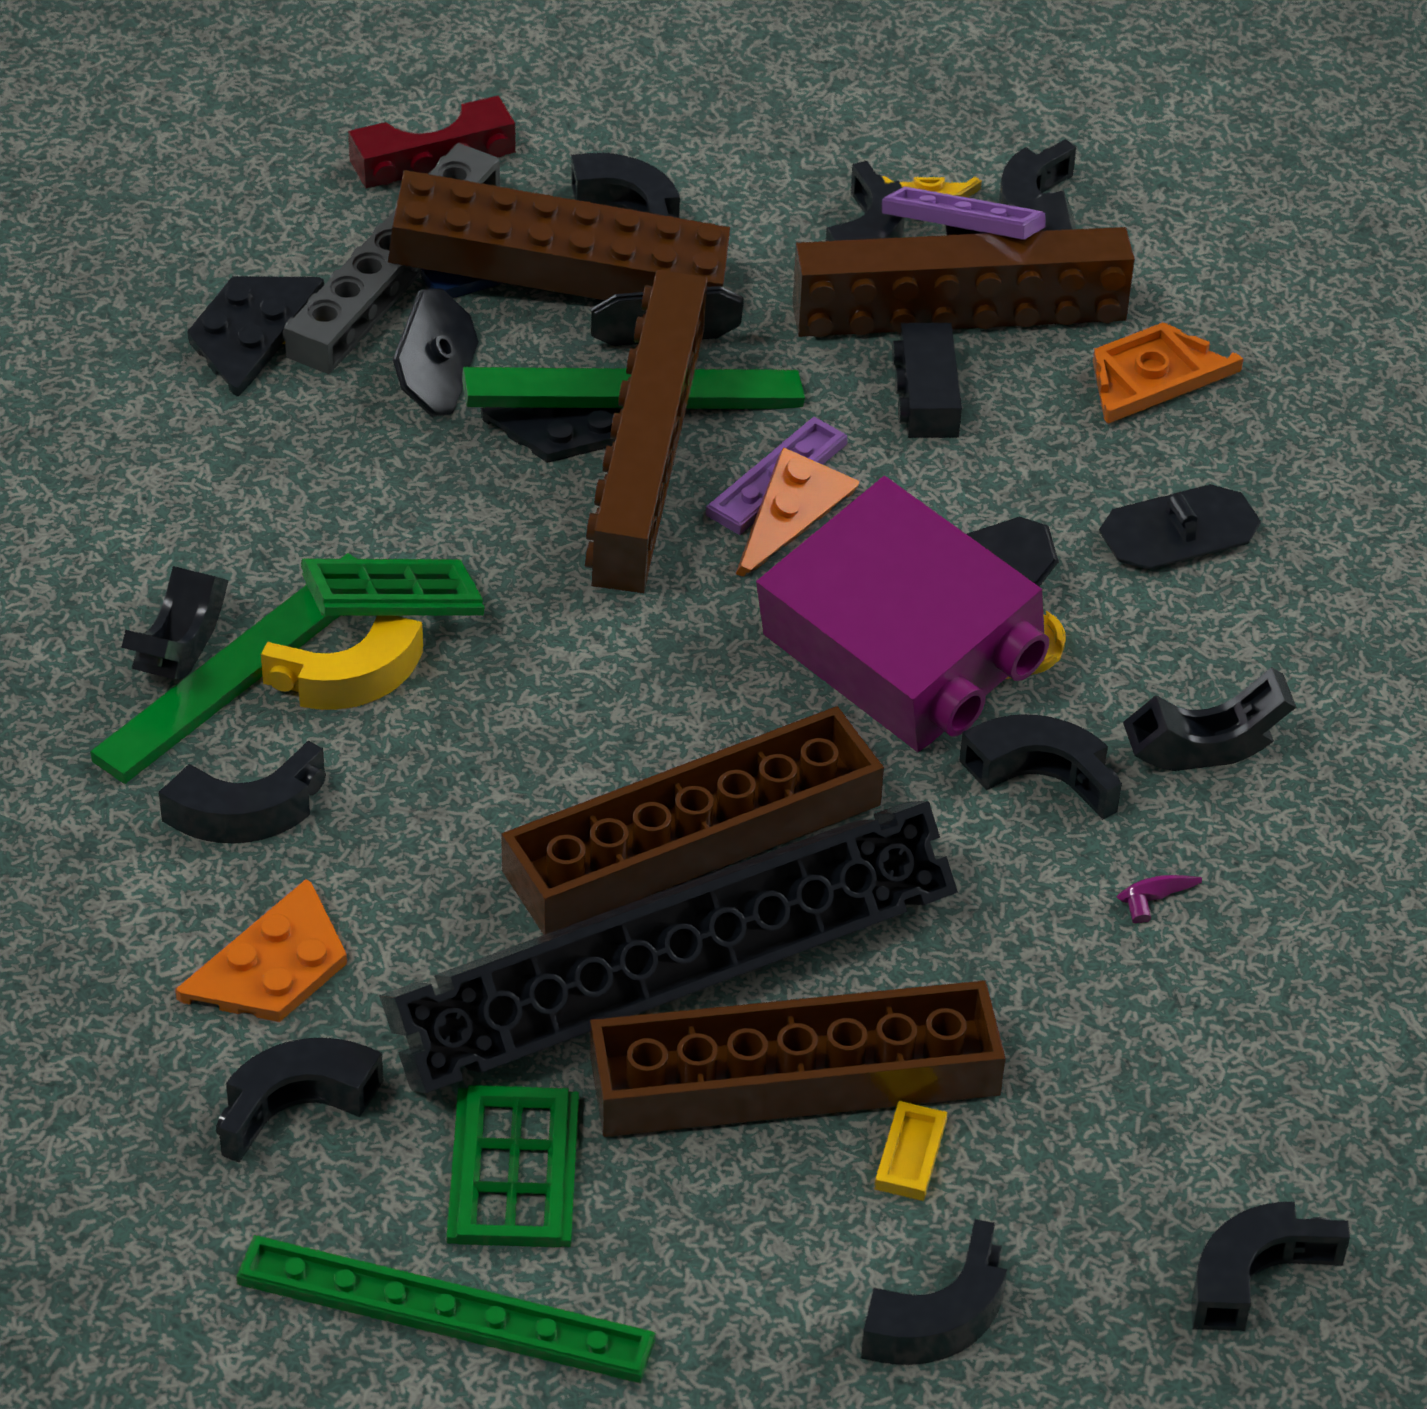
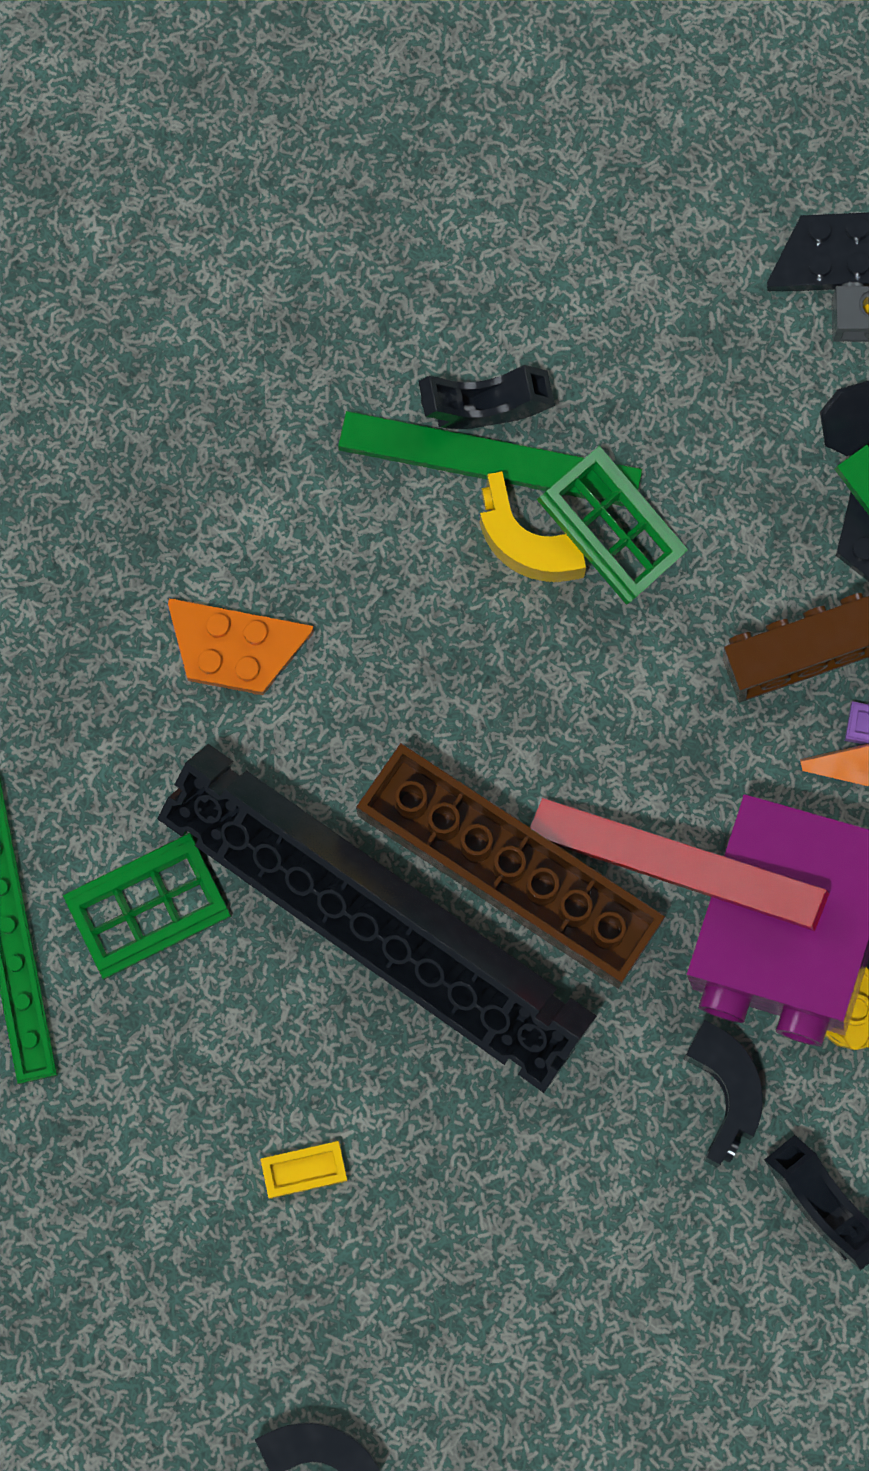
camera: 65 degrees right, 30 degrees up
black arch [158,740,326,844] -> none
black arch [216,1038,384,1163] -> none
reddish brown brick [590,980,1006,1137] -> none
black arch [861,1219,1007,1365] -> none
magenta bar [1117,875,1202,923] -> none
none -> tile [530,798,830,931]

